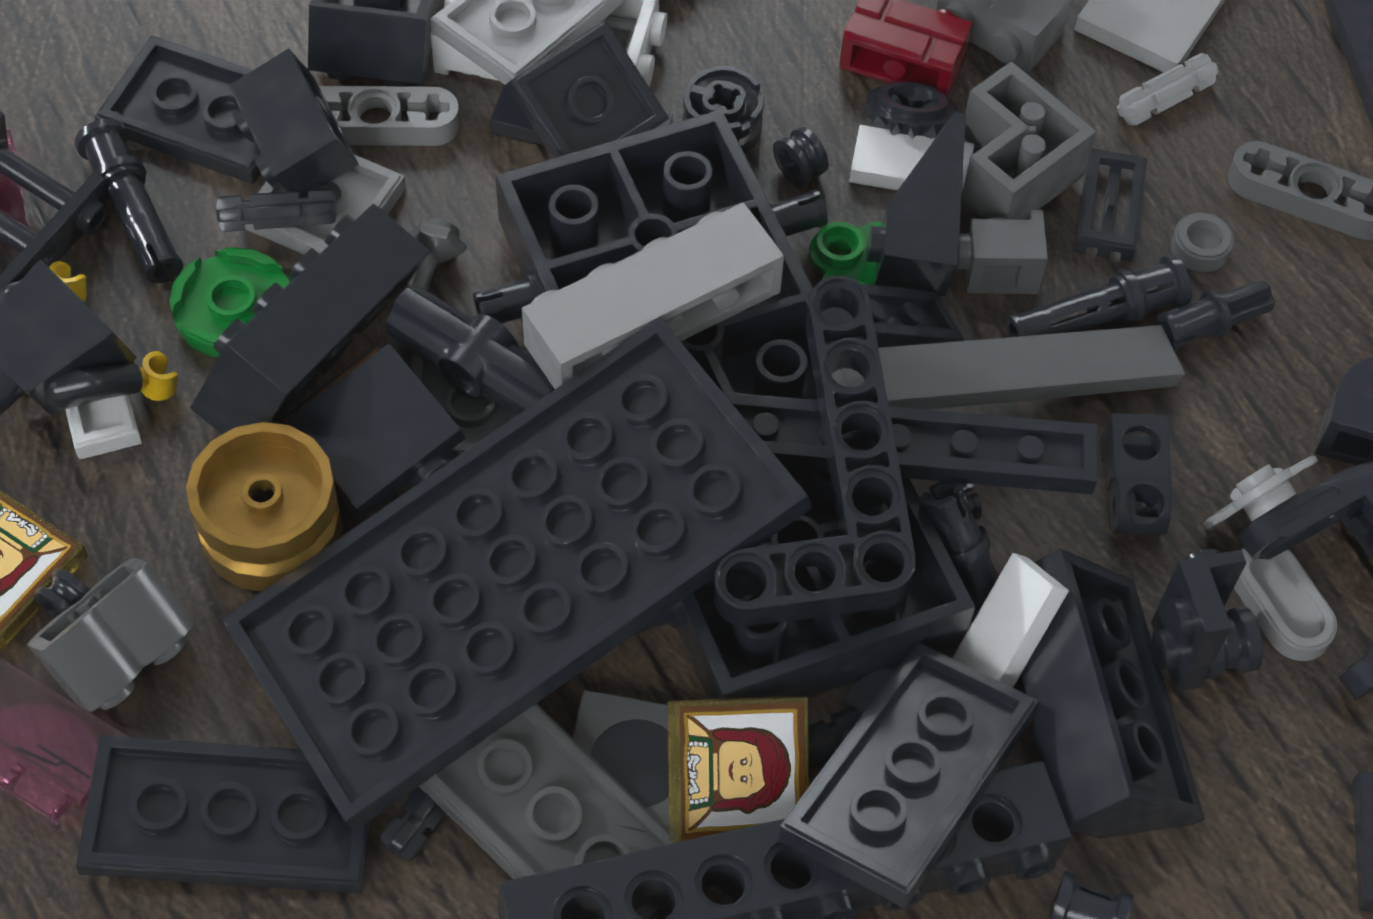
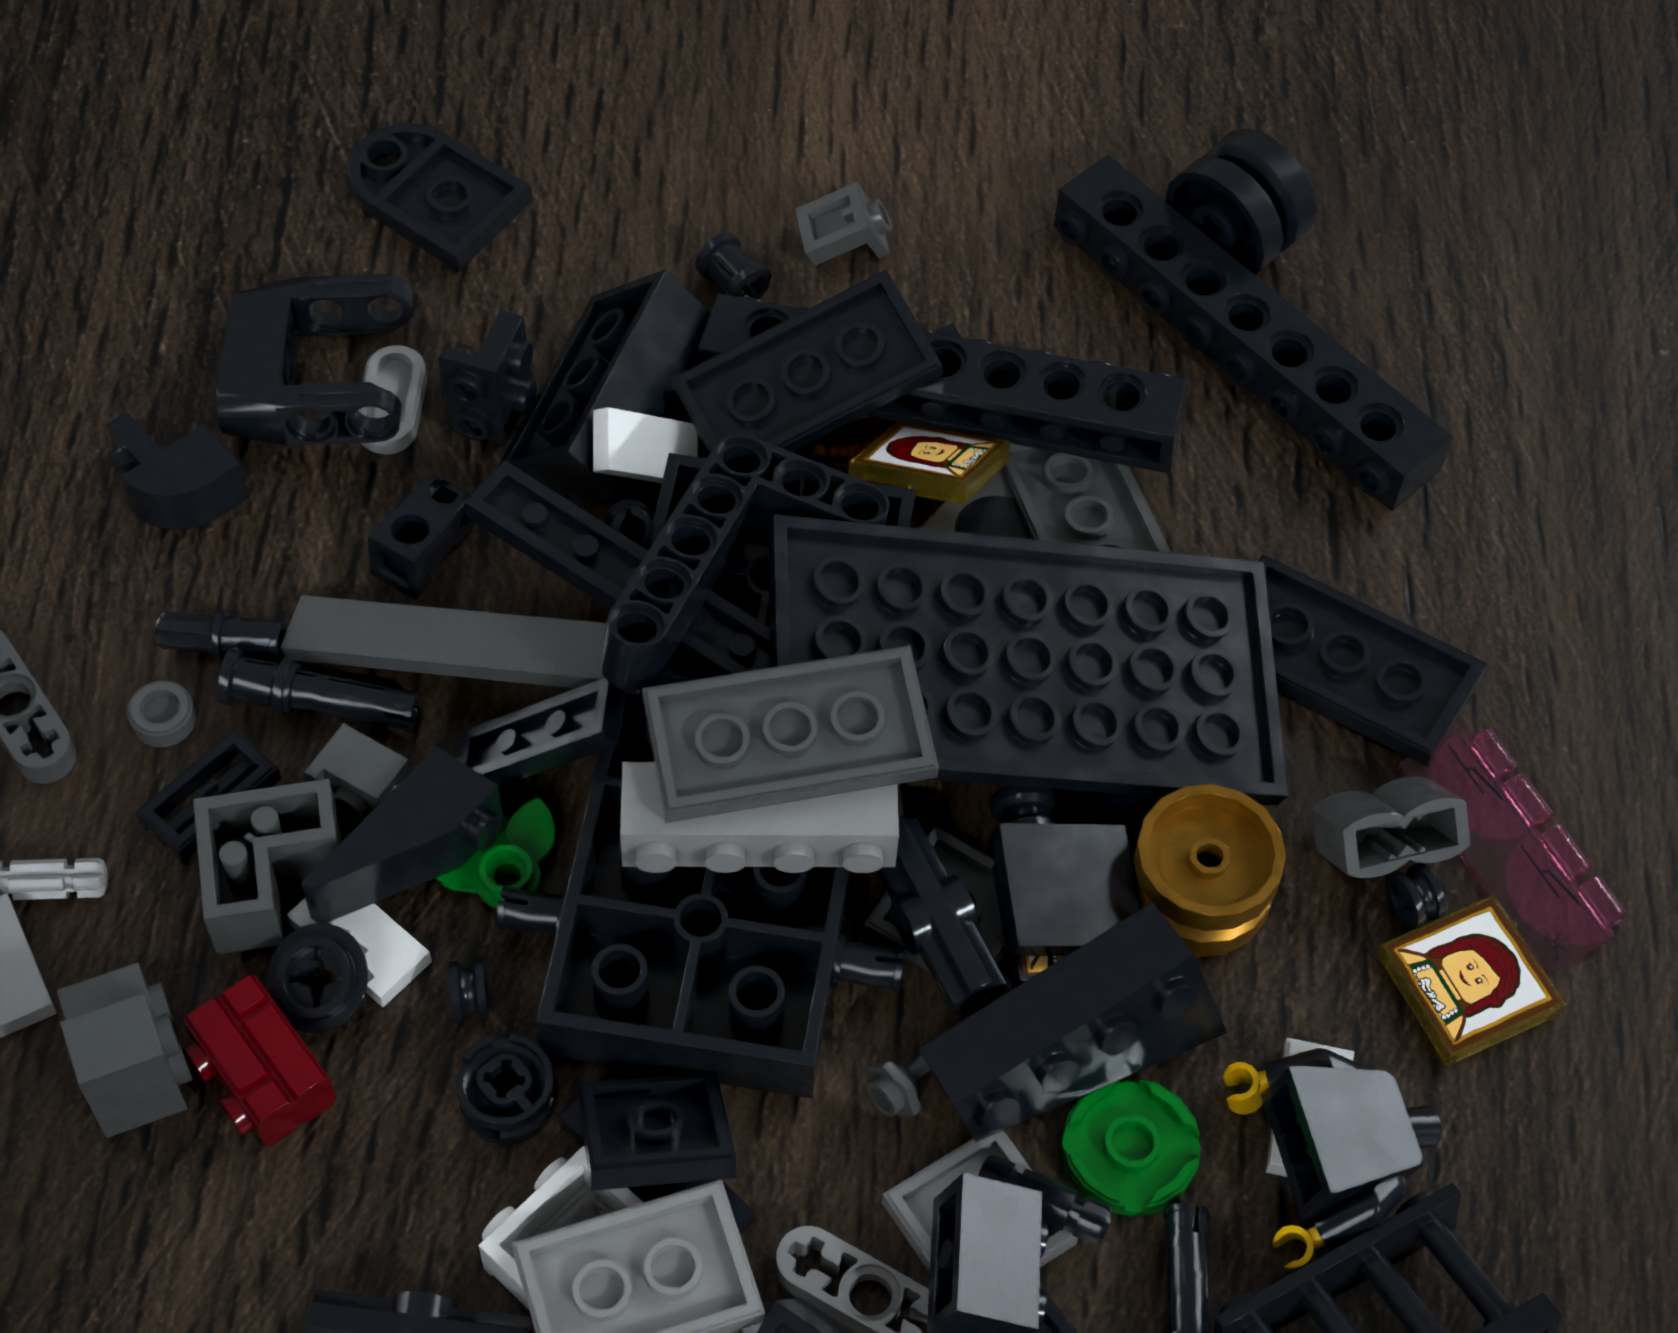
camera: 150 degrees left, 0 degrees up
light grey plate [1203,456,1318,531] -> none
none -> dark grey tile [642,645,939,823]

